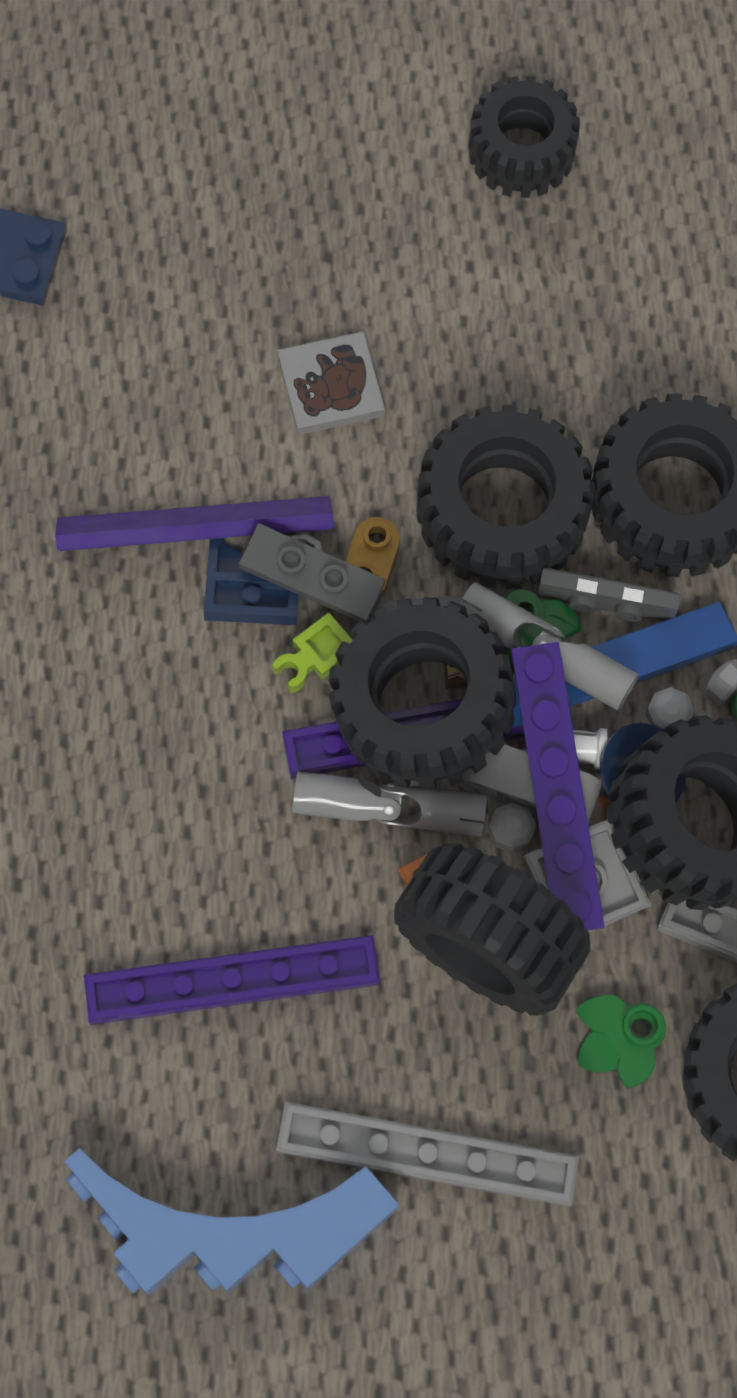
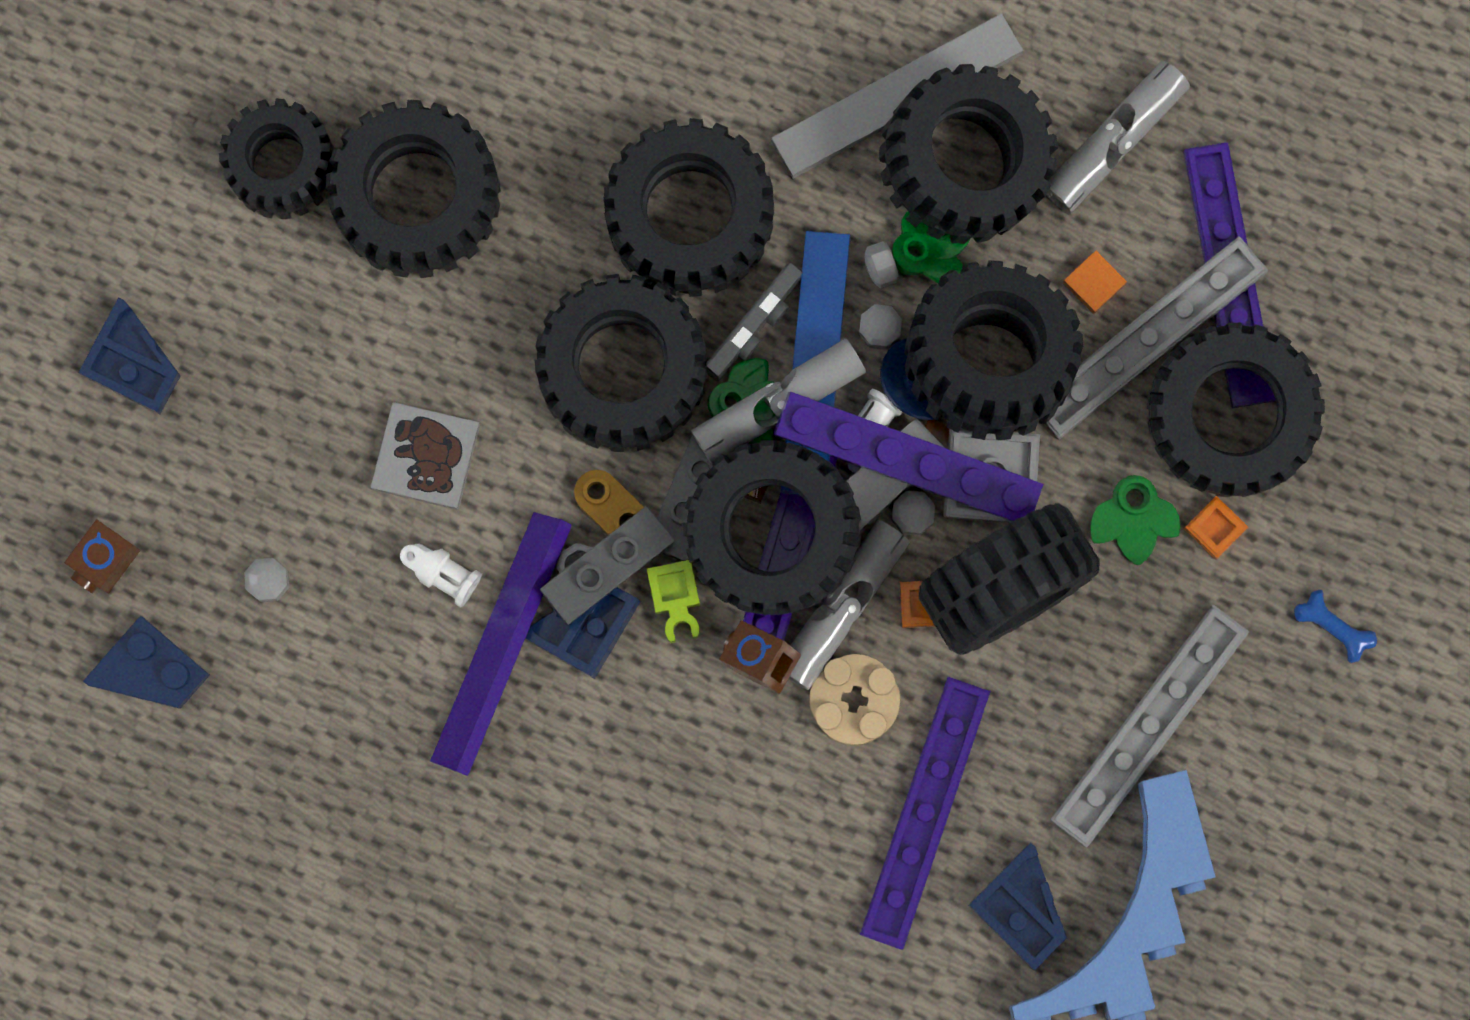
camera: 55 degrees left, 10 degrees up
none -> reddish brown brick [64,519,141,594]
none -> dark blue wing [78,297,181,414]
none -> light grey tile [244,558,289,602]
none -> black tyre [326,100,501,278]
none -> white piece [400,544,482,608]
none -> reddish brown brick [719,620,801,695]
none -> tan plate [810,654,900,746]
none -> dark blue wing [968,843,1067,971]
none -> orange tile [1184,496,1248,560]
none -> blue piece [1294,589,1377,663]

